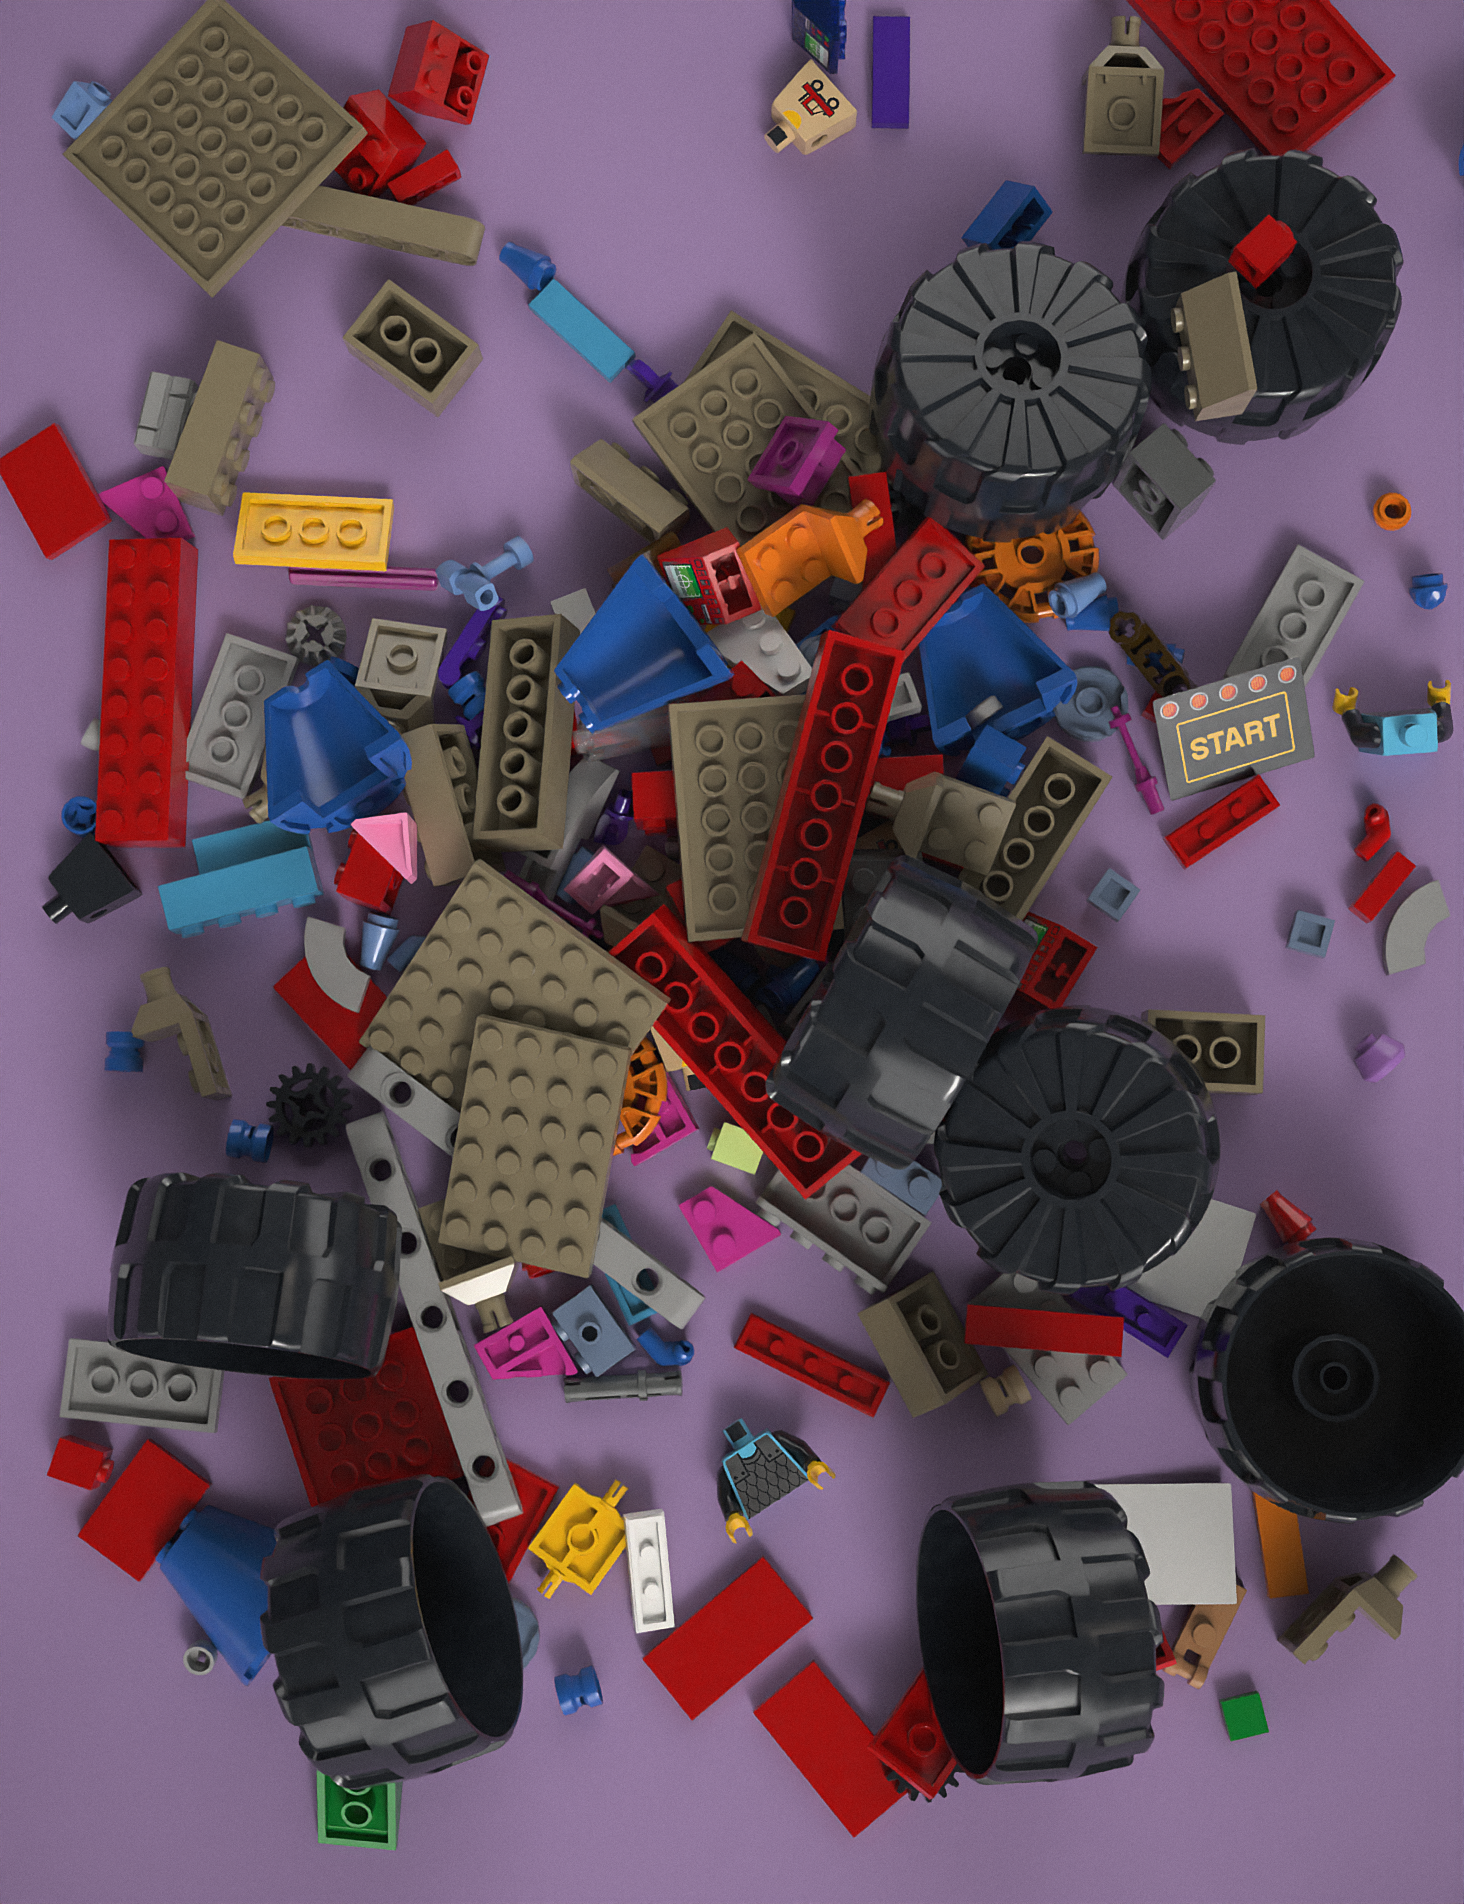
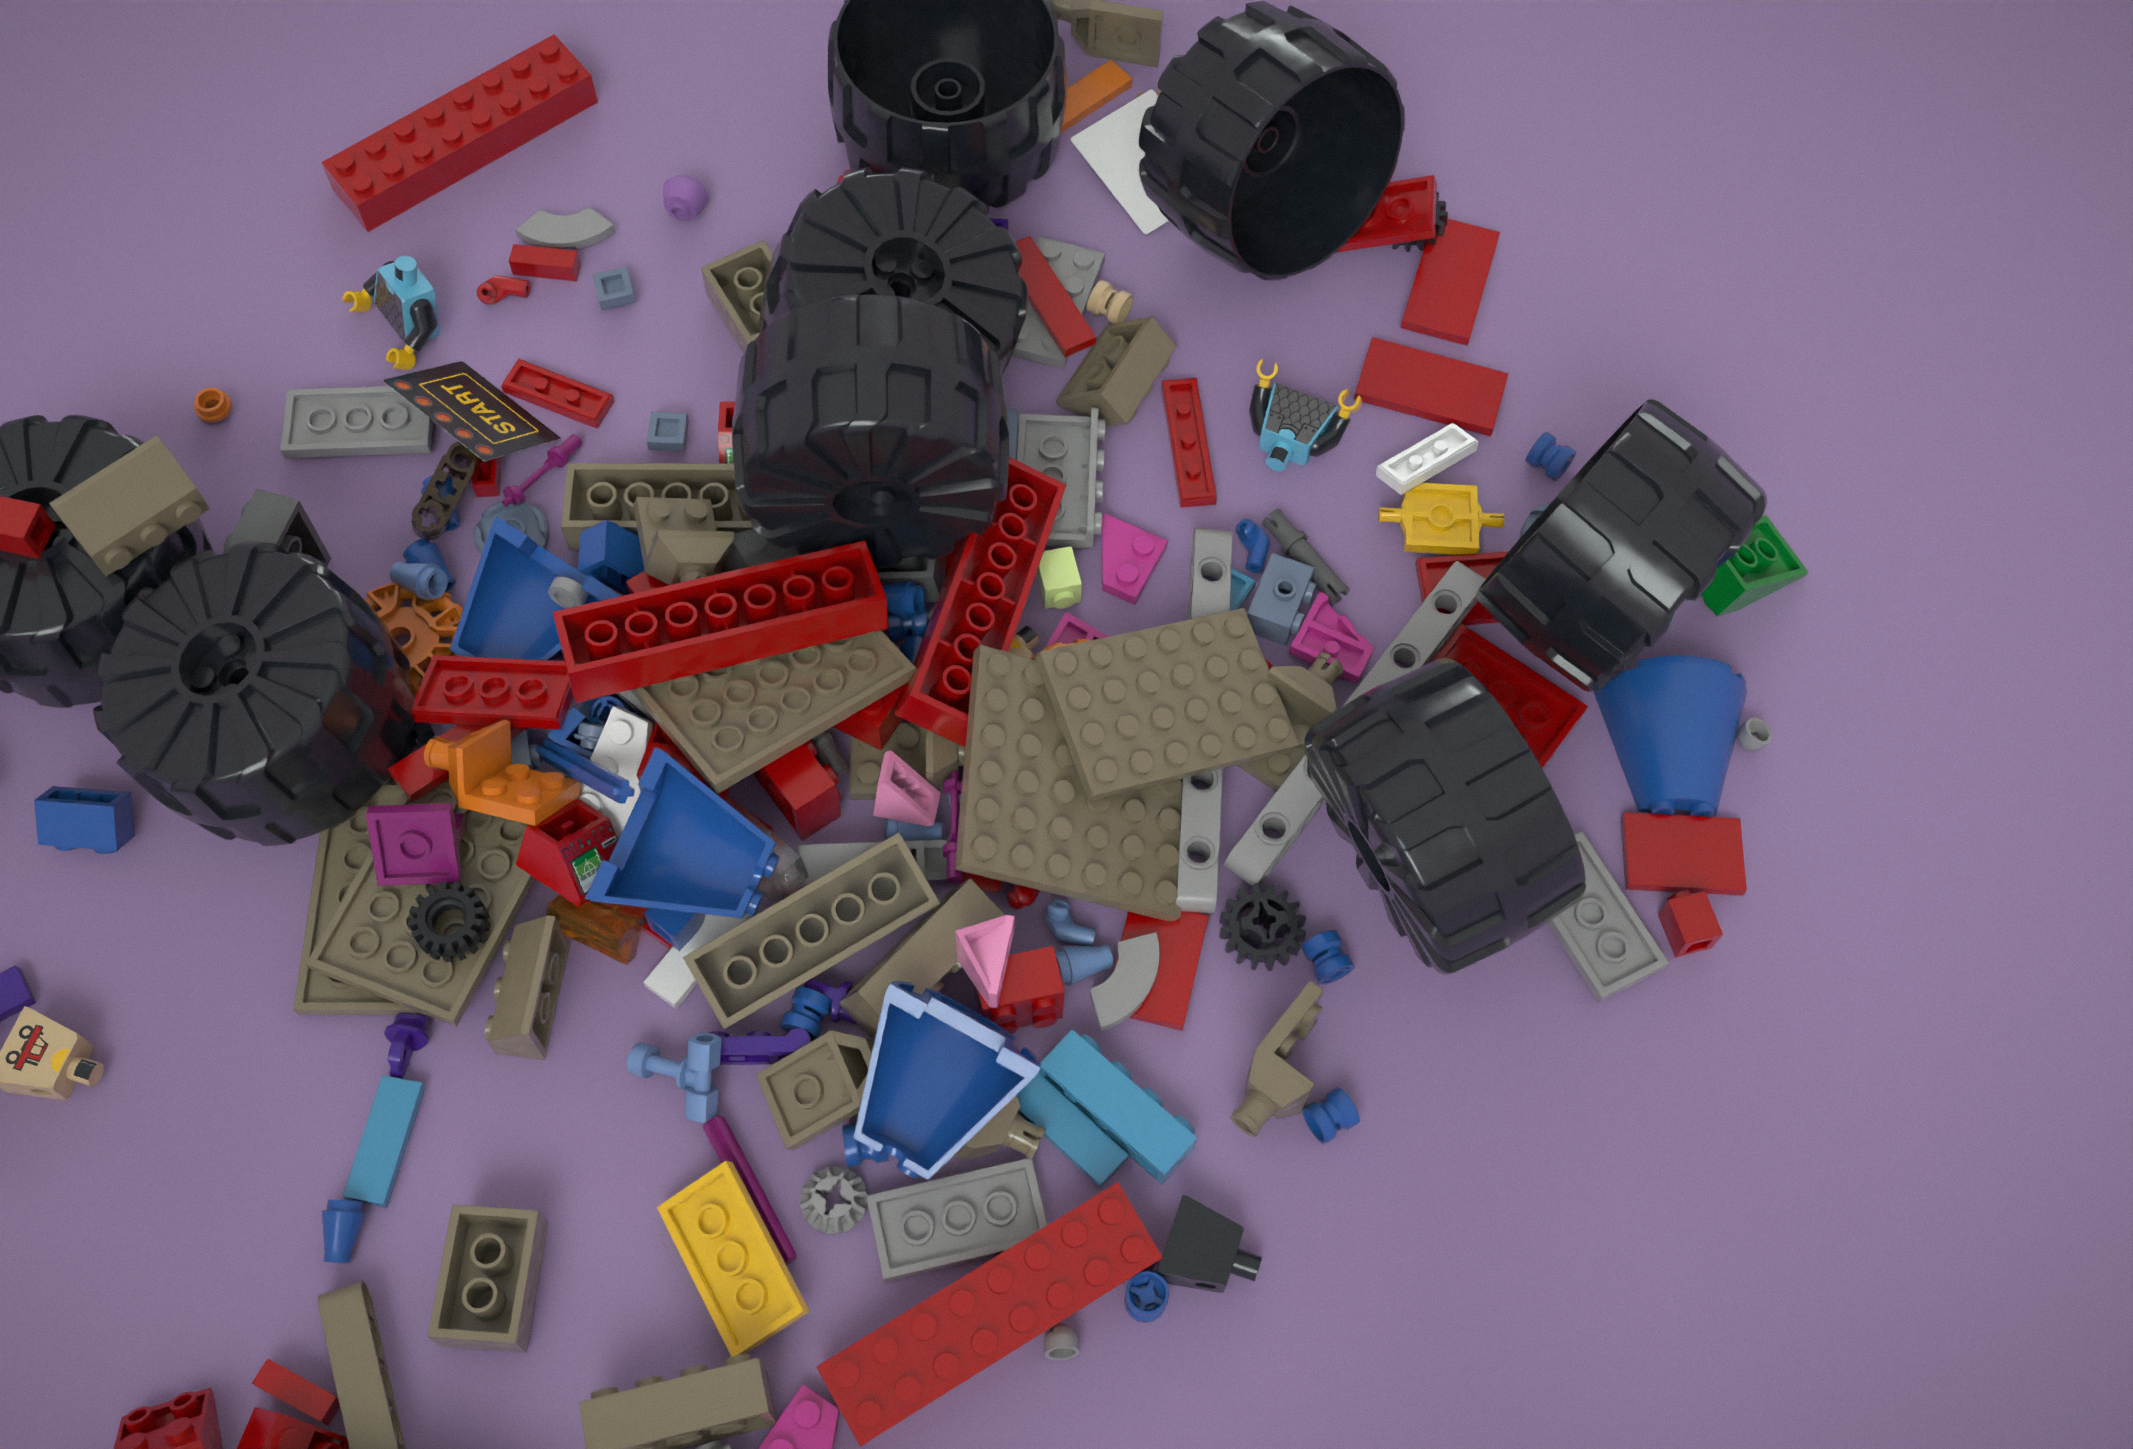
camera: 130 degrees left, 20 degrees down
dark purple piece [593,789,634,845] -> none
blue plate [1408,573,1448,610] -> none
none -> black tyre [408,881,491,962]
none -> blue axle [536,738,635,804]

